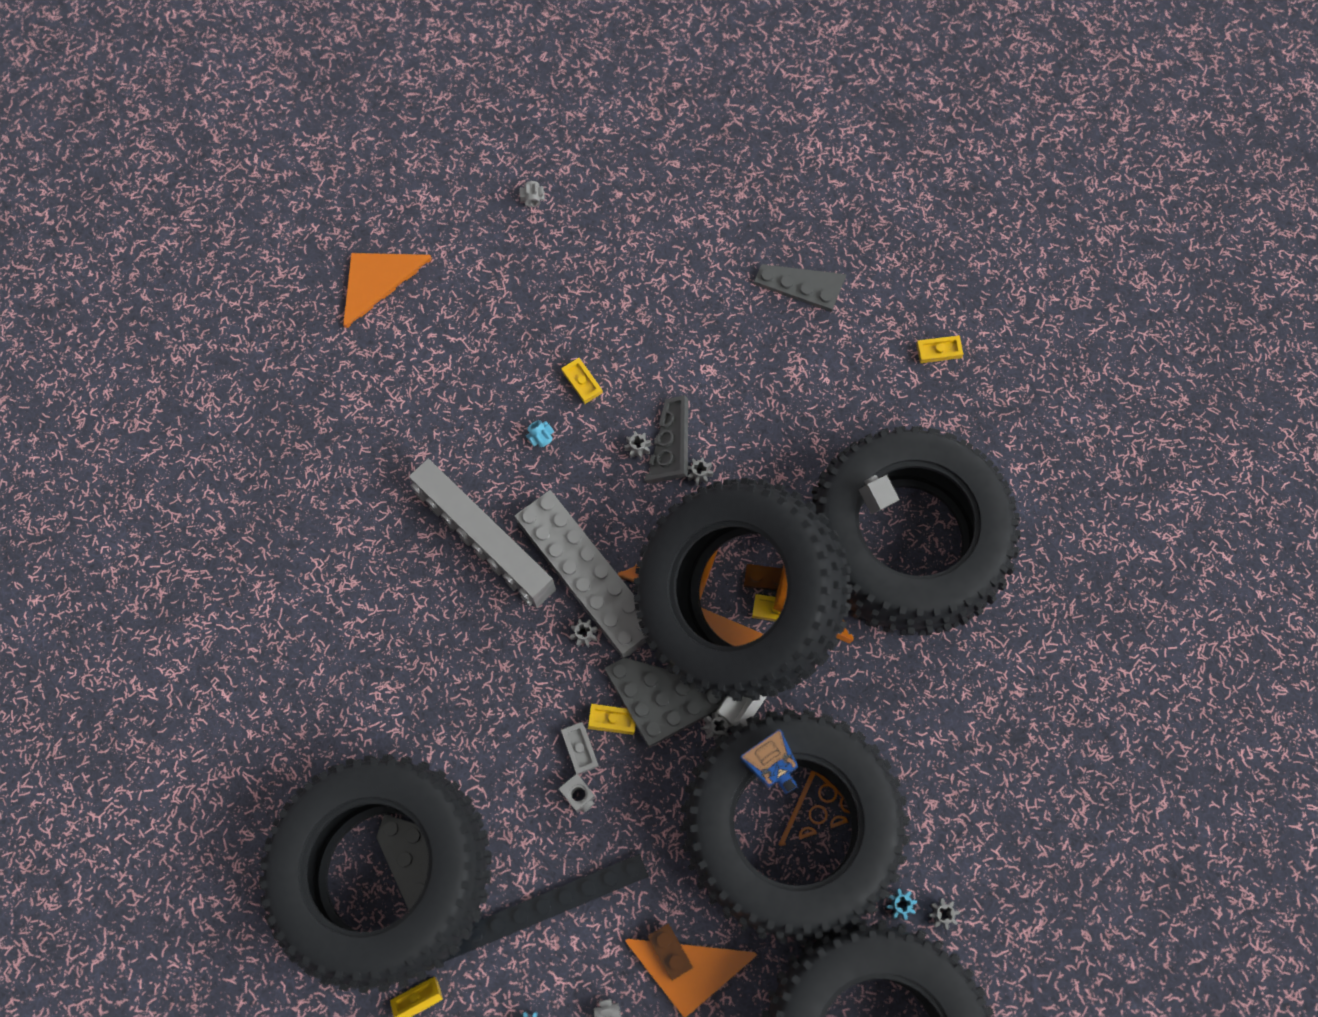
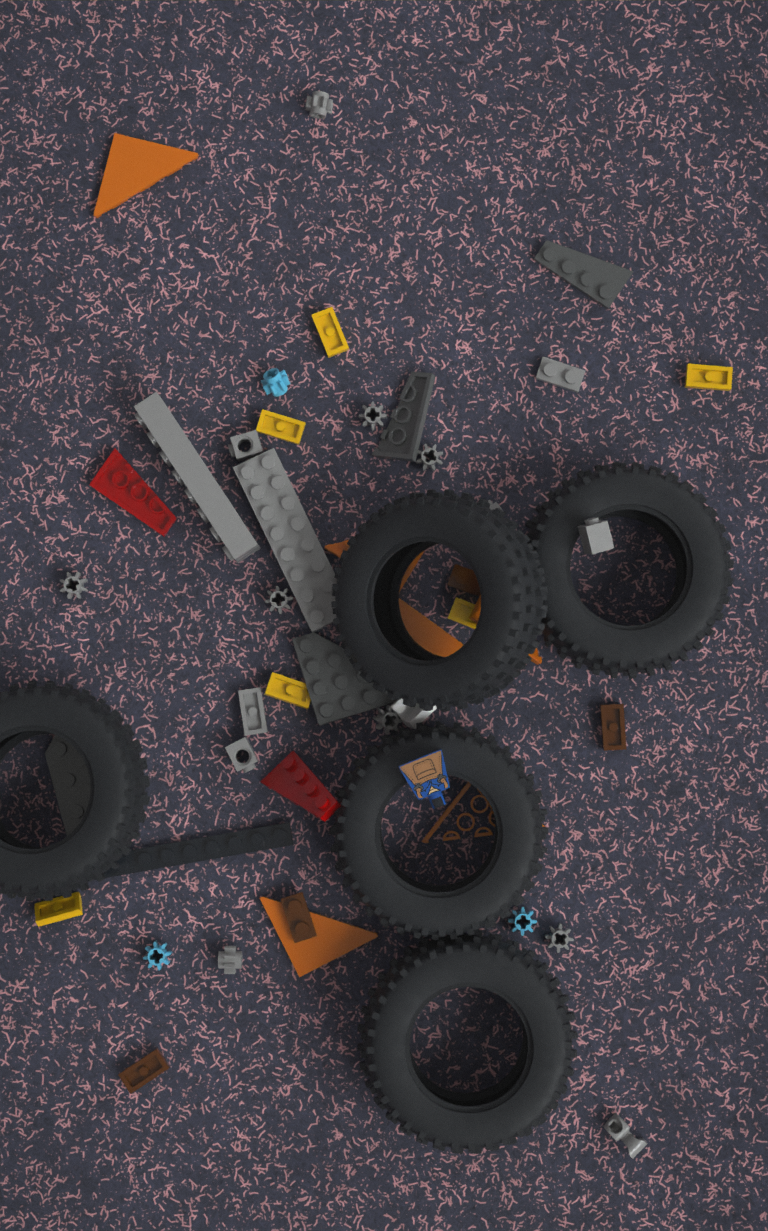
camera: 10 degrees right, 15 degrees up
none -> light grey gear [60,572,88,599]
none -> red wing [89,448,177,537]
none -> light grey brick [228,430,264,462]
none -> yellow plate [256,409,306,445]
none -> red wing [260,751,341,822]
none -> light grey plate [535,357,586,393]
none -> reddish brown plate [600,704,626,751]

